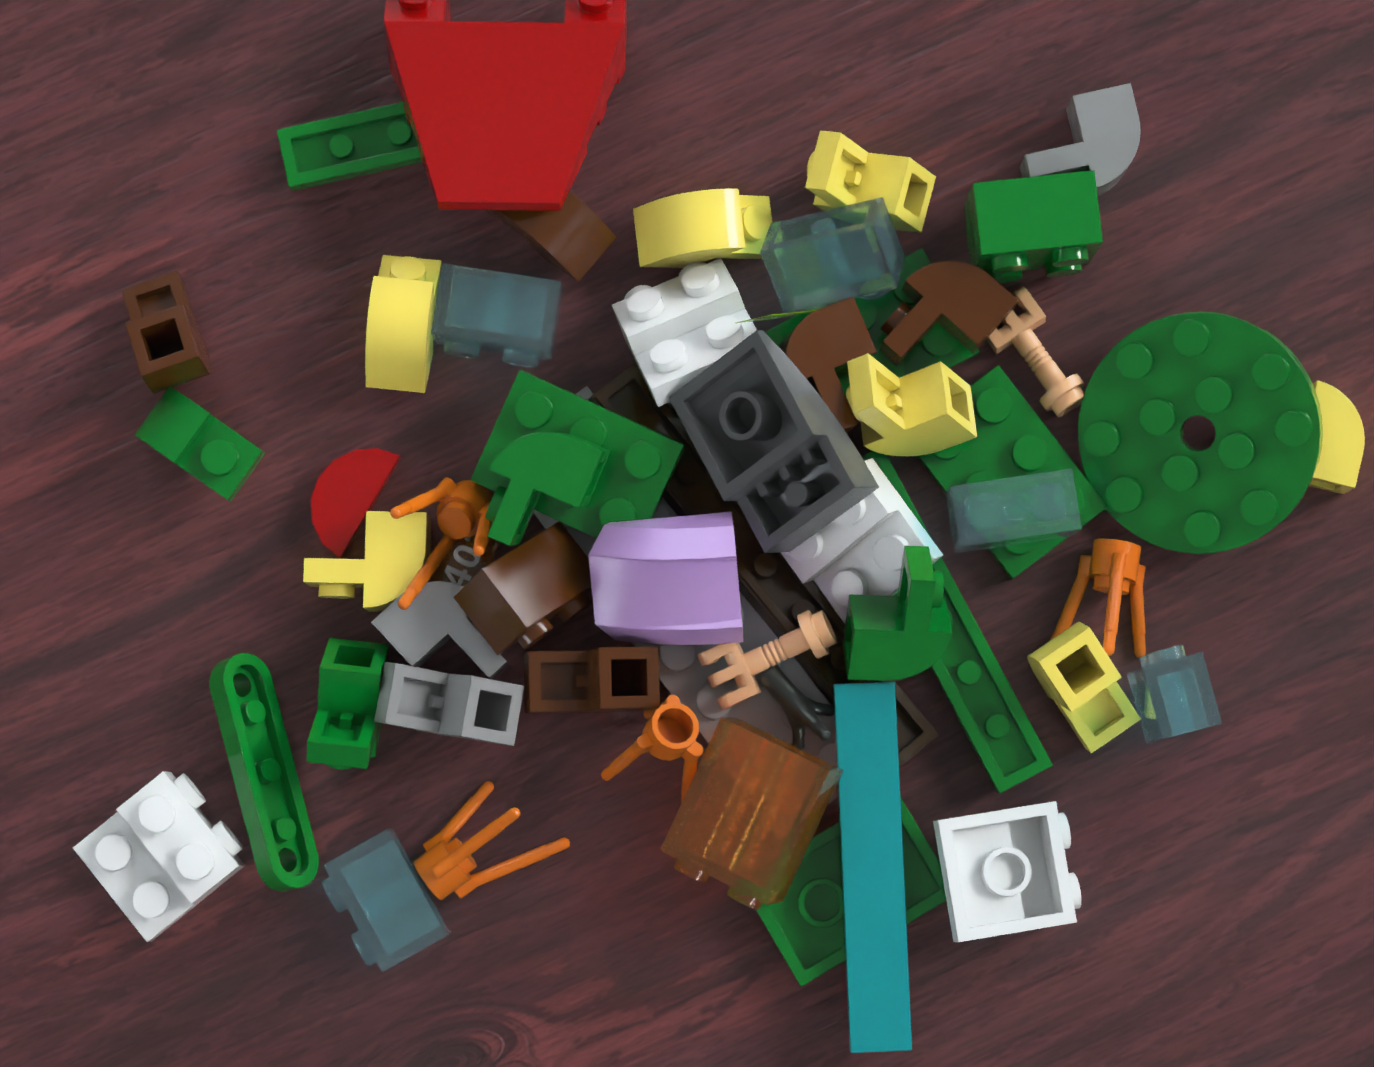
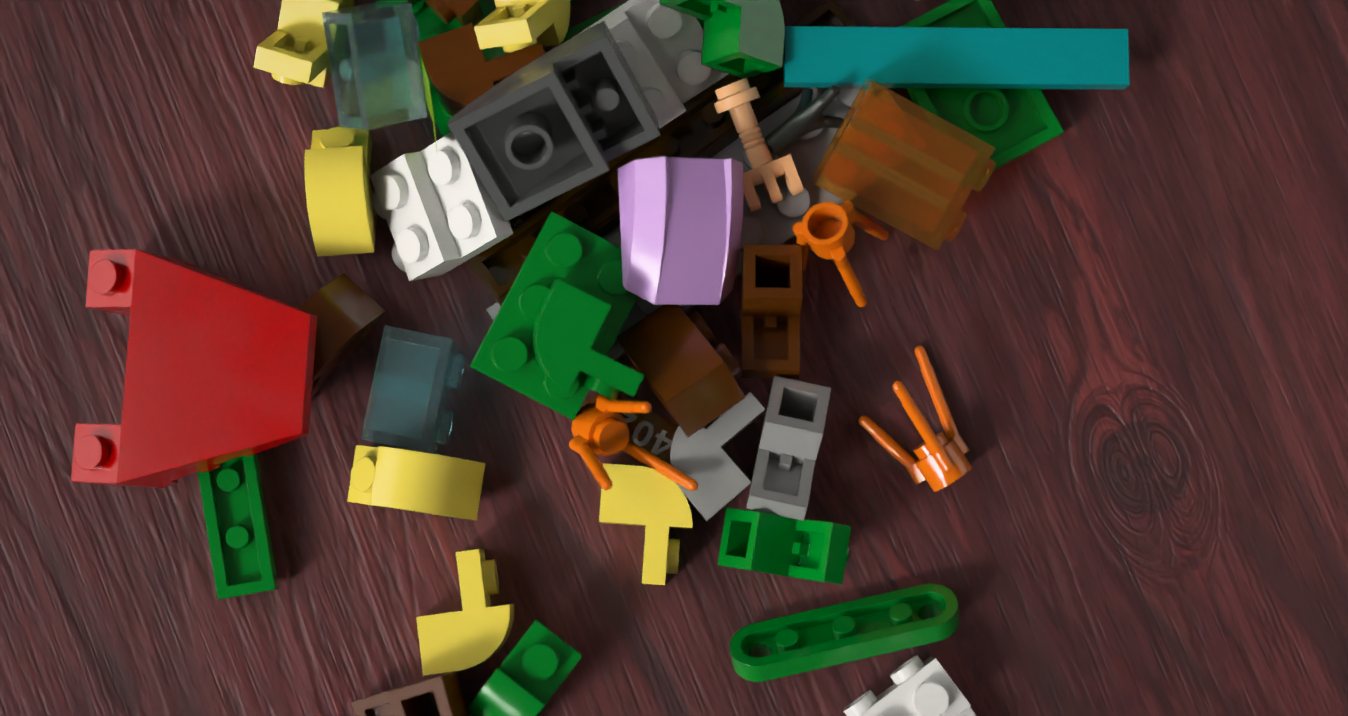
camera: 90 degrees left, 0 degrees up
red tile [310,448,402,559] -> none
clear light blue brick [322,829,451,972] -> none
none -> light yellow brick [416,549,514,676]

